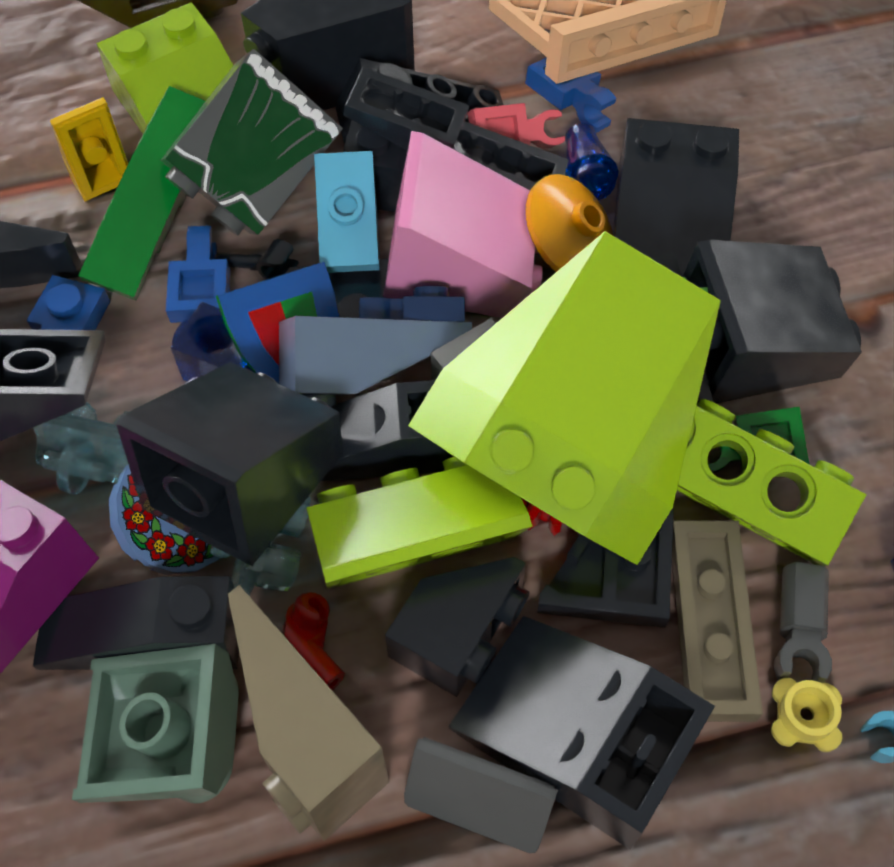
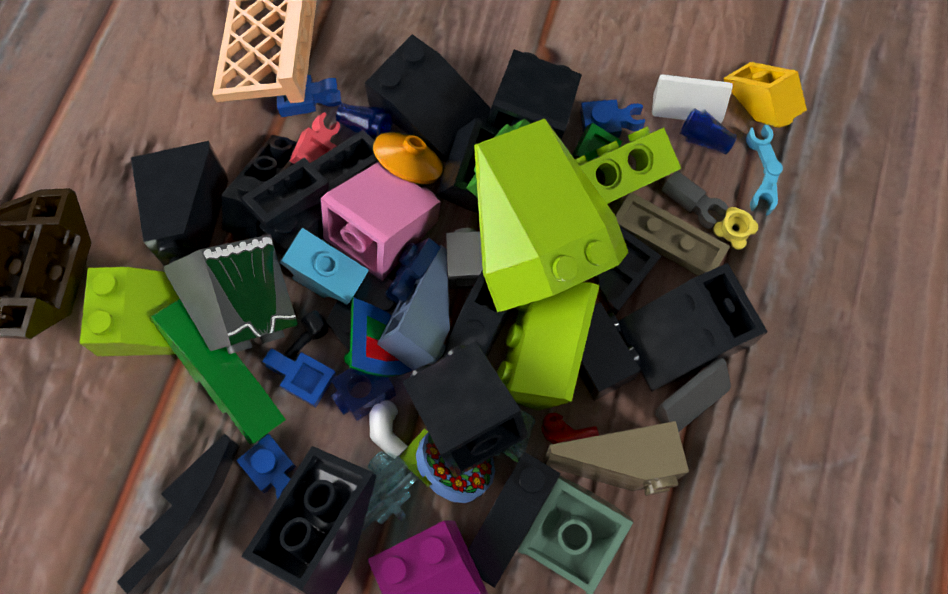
camera: 60 degrees left, 10 degrees up
yellow slope [50,97,128,202] -> none
none -> blue plate [580,99,645,138]

